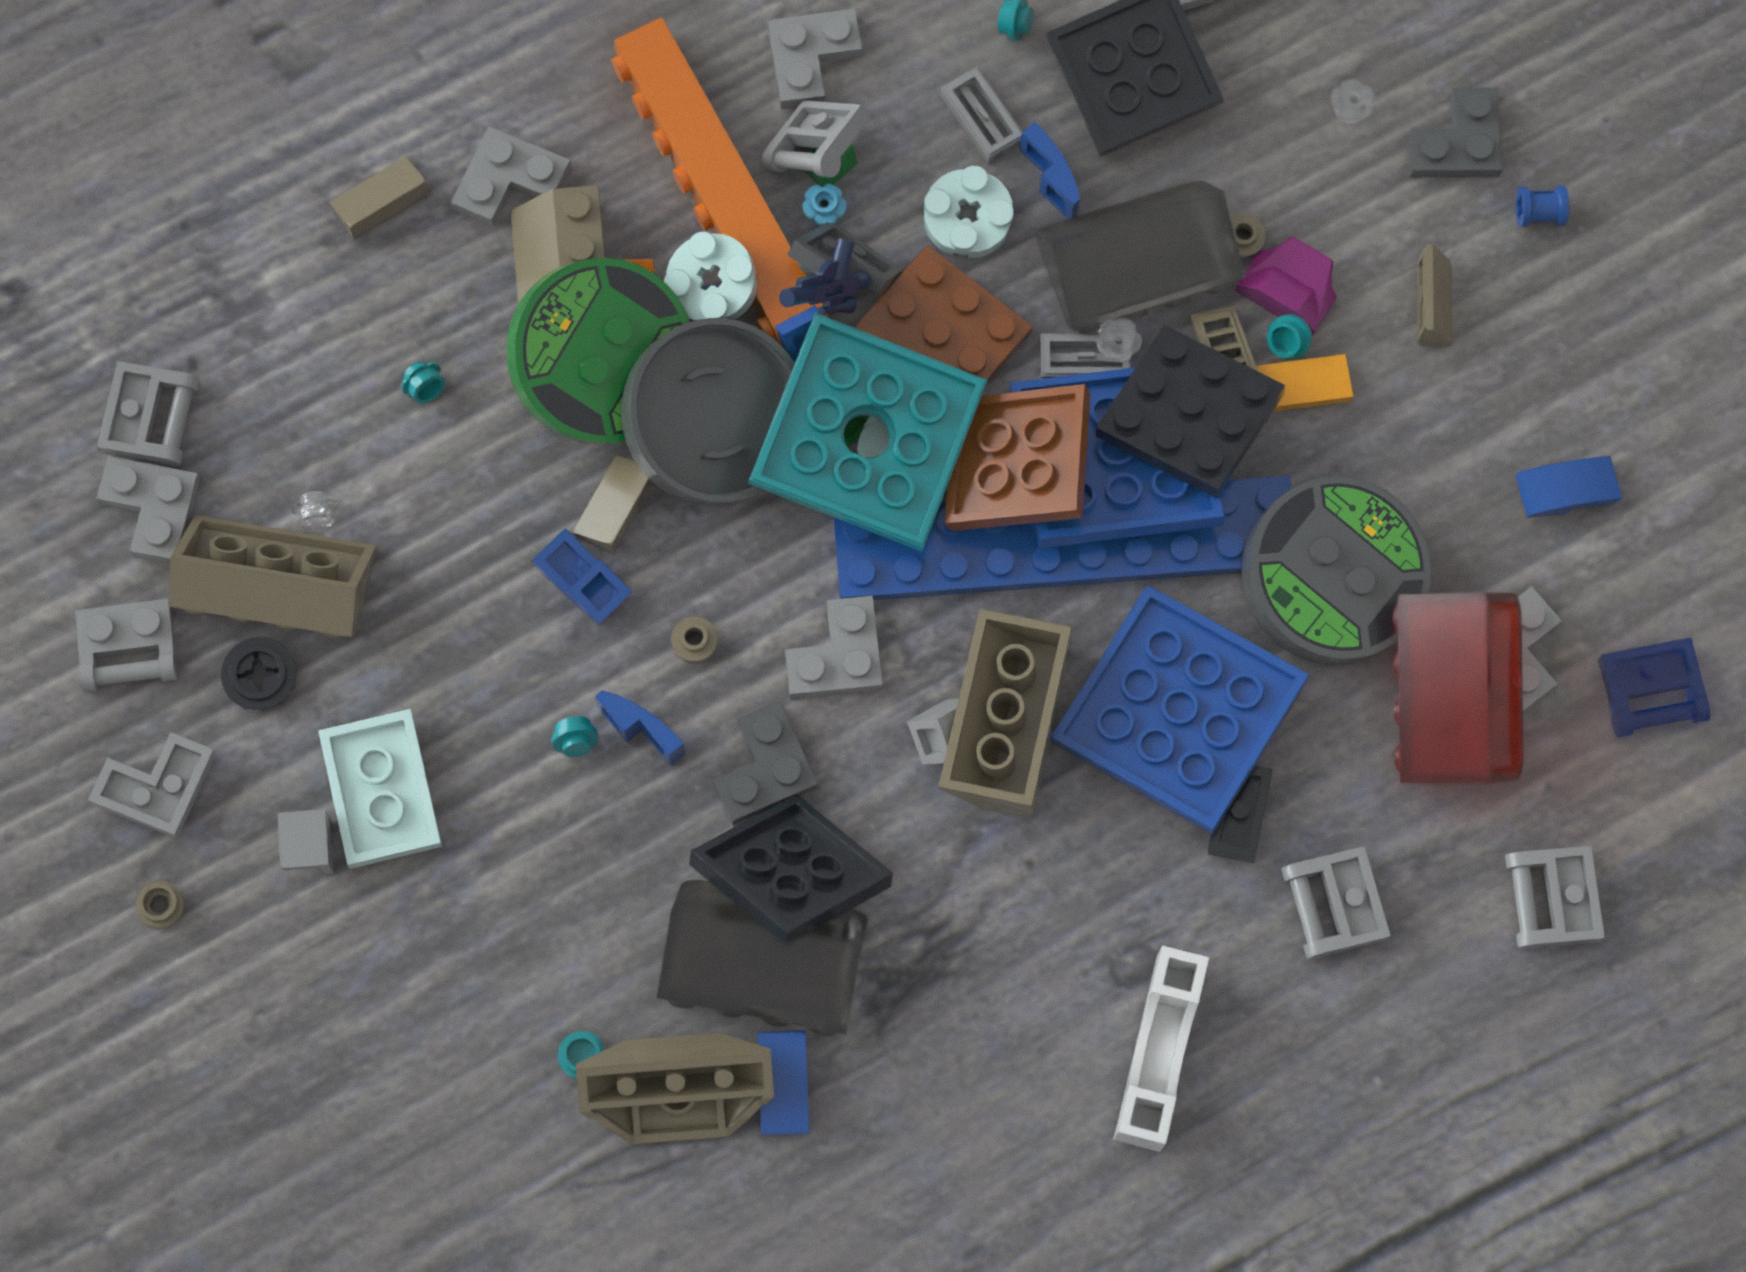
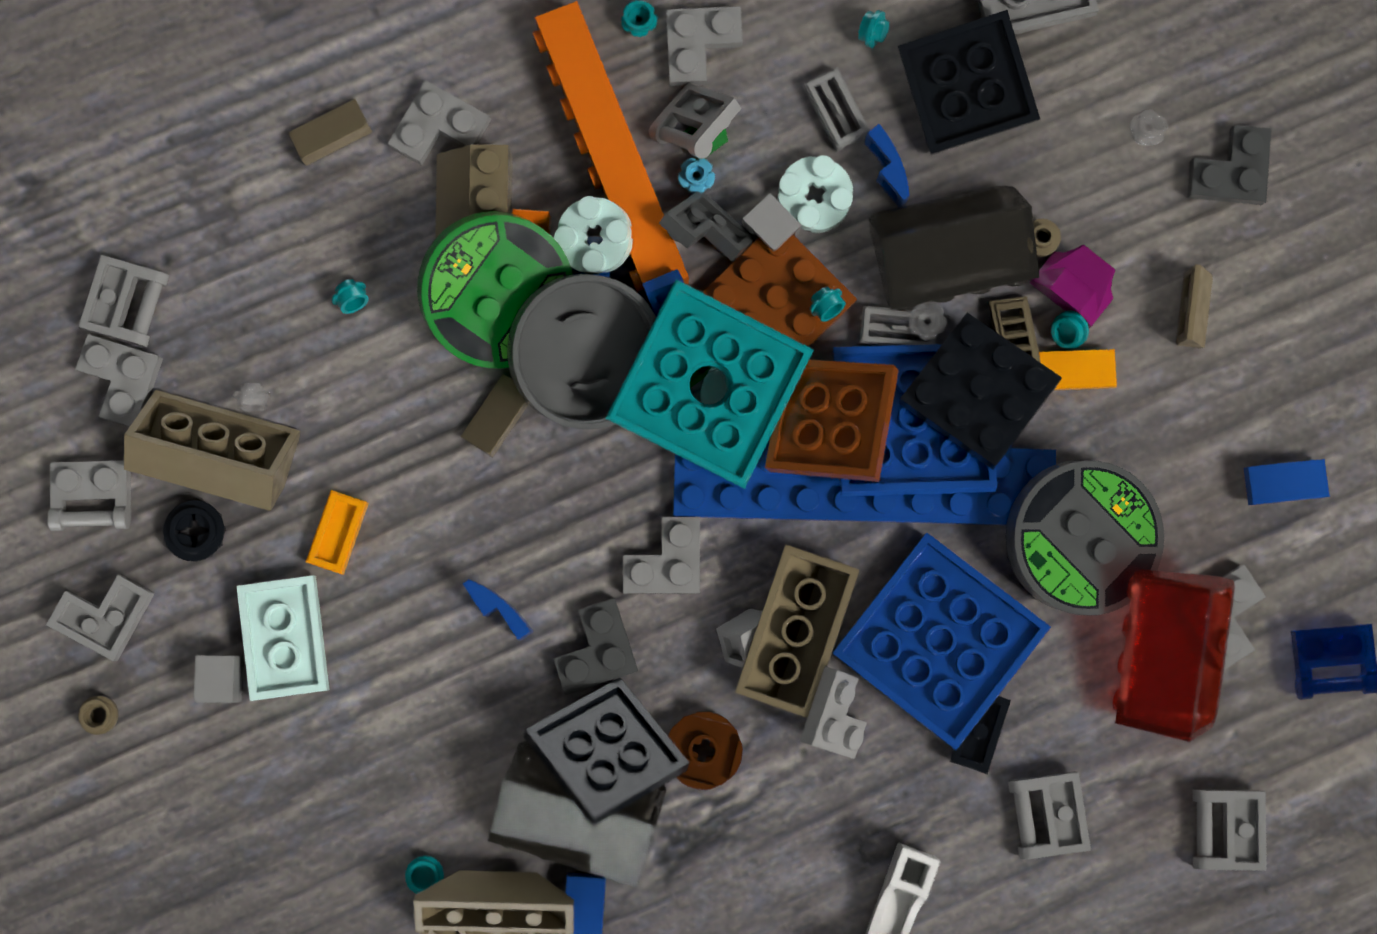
camera: 10 degrees right, 10 degrees up
blue slope [531,528,632,625] -> none
teal plate [551,716,599,757] -> none
dark tan plate [671,616,718,663] -> none
dark blue piece [779,238,871,316] -> none
blue bush [1515,186,1569,227] -> none
none -> light orange tile [305,490,369,575]
none -> teal plate [621,0,657,37]
none -> reddish brown plate [668,711,743,790]
none -> light grey panel [742,193,802,251]
none -> light grey plate [800,666,867,759]
none -> teal plate [810,287,846,322]

